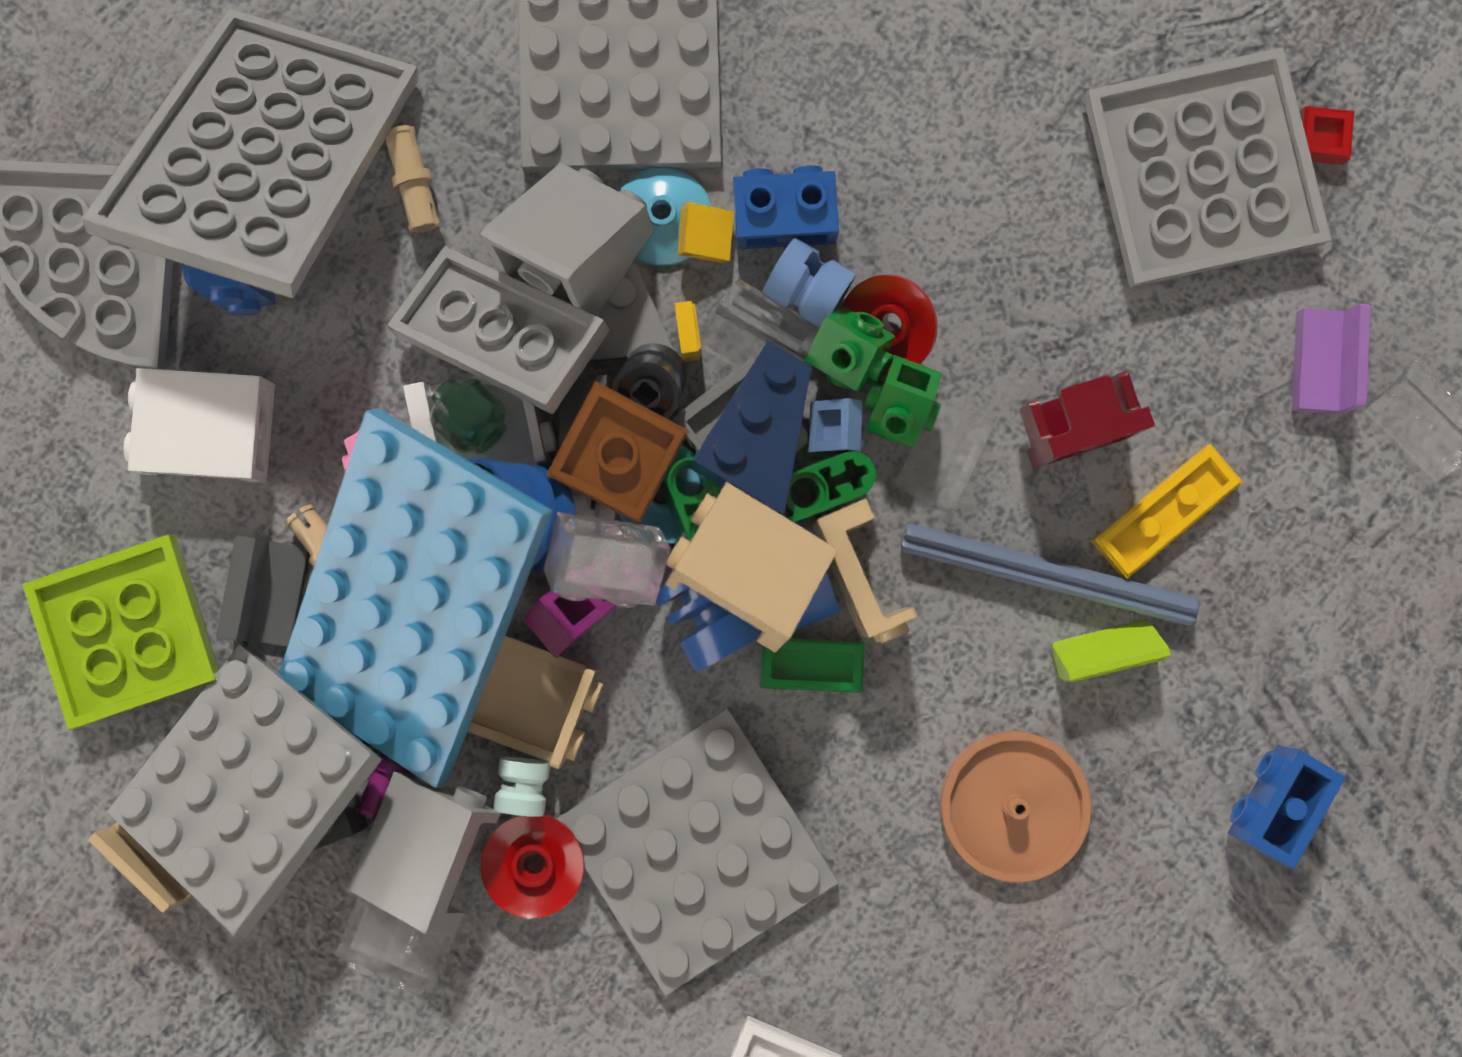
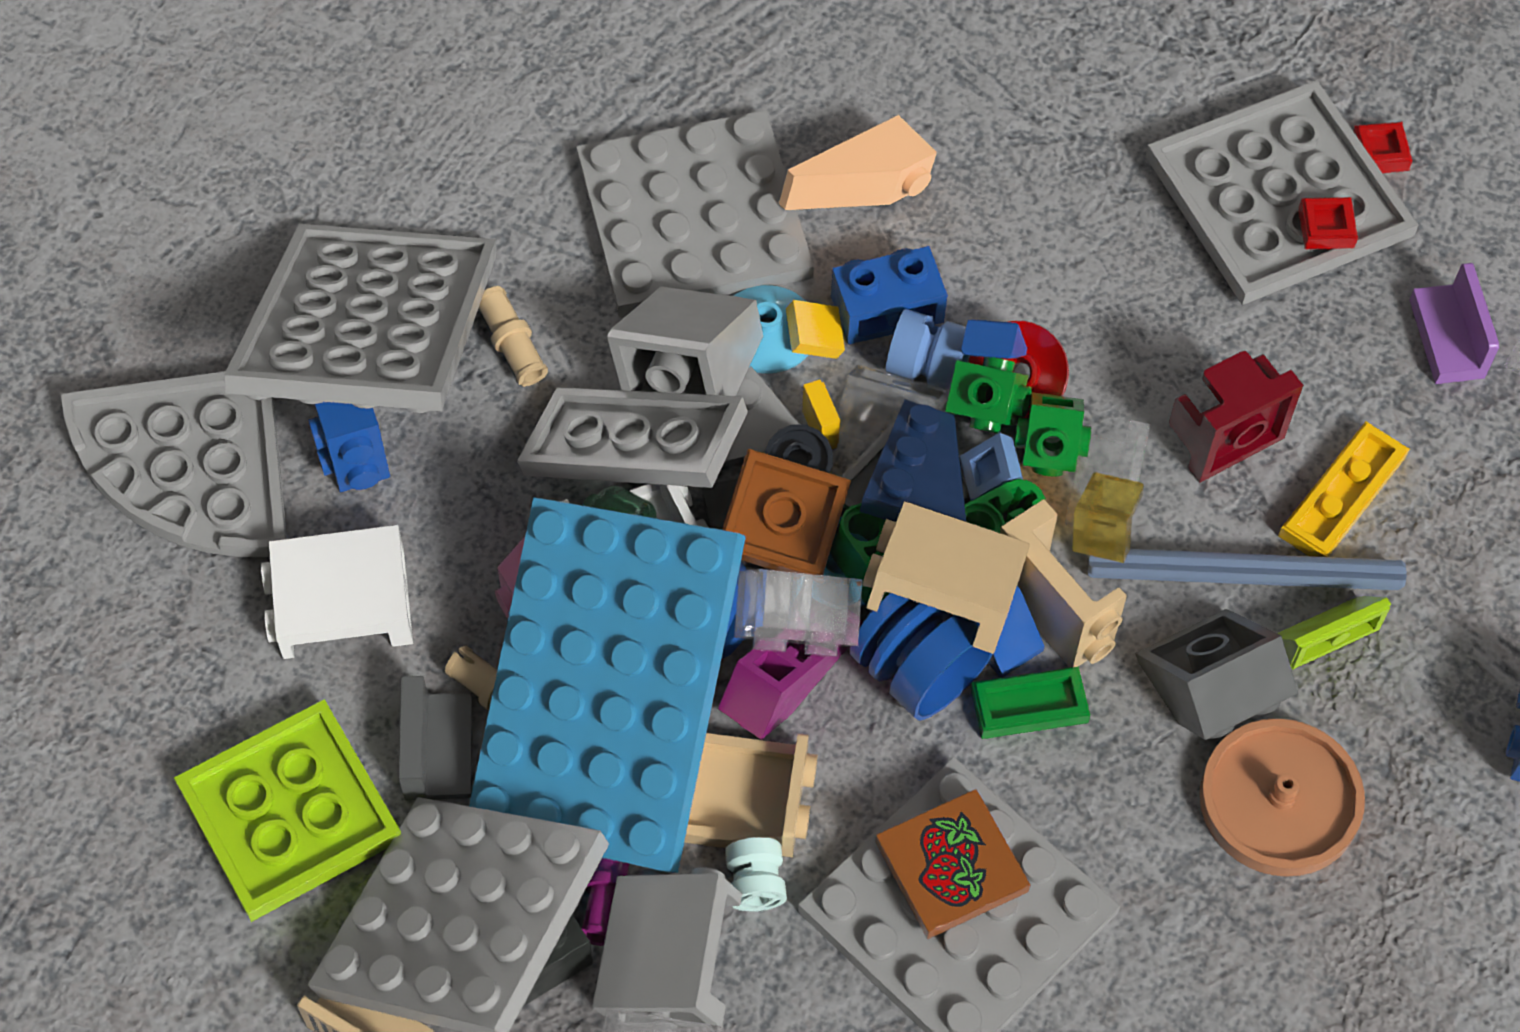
camera: 15 degrees left, 25 degrees down
red dish [480,814,584,919] -> none
none -> light nougat slope [779,115,937,210]
none -> dark orange tile [875,789,1031,939]
none -> blue slope [961,319,1027,359]
none -> clear yellow panel [1072,472,1144,563]
none -> dark grey slope [1135,609,1298,740]
none -> red tile [1298,197,1358,249]

